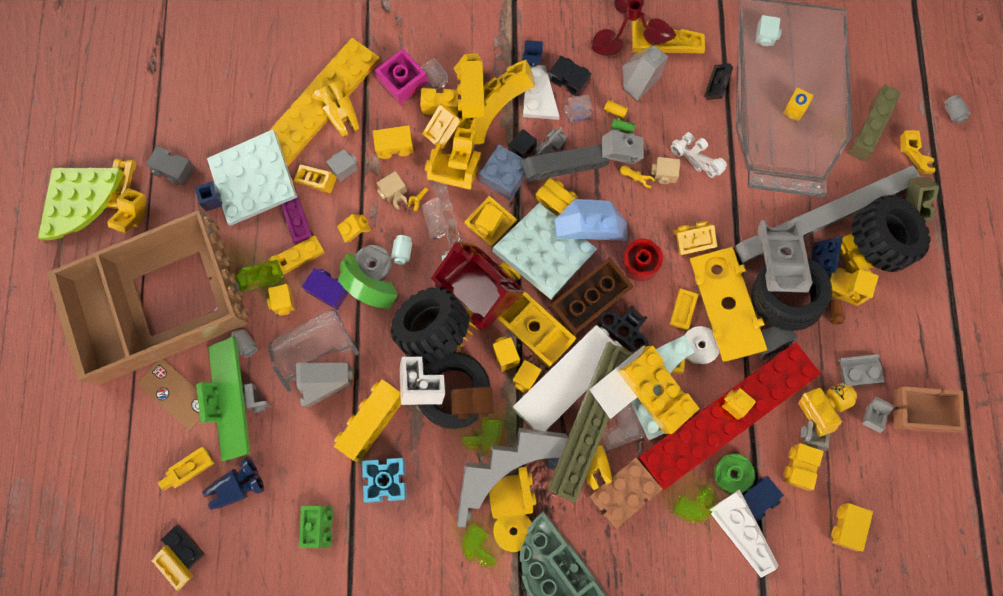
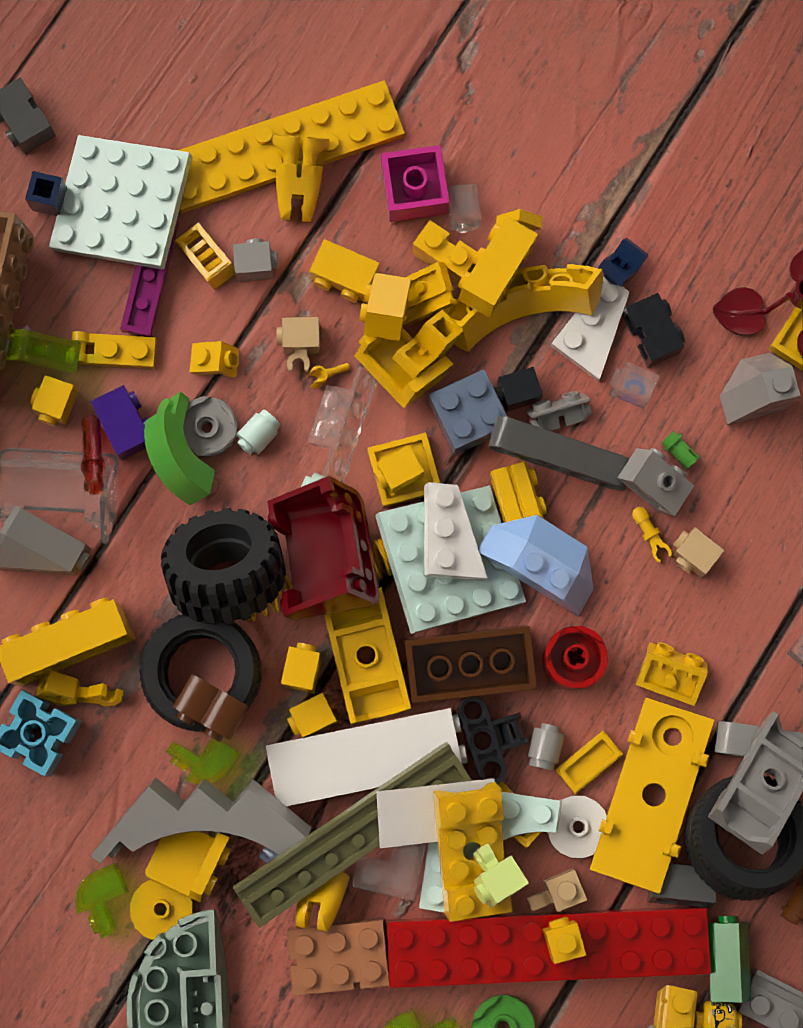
camera: 30 degrees right, 5 degrees up
white brick [399,357,445,405] -> none
yellow pin [604,99,628,119] -> none
white plant [670,132,727,178] -> none
none -> yellow piece [36,670,124,707]
none -> clear red pin [80,415,105,495]
none -> yellow piece [359,273,411,341]
none -> white wing [424,482,487,581]
none -> yellowish green brick [473,843,529,909]
none -> tan brick [527,868,587,912]
none -> light grey brick [528,723,565,771]
none -> brick [708,916,751,1003]

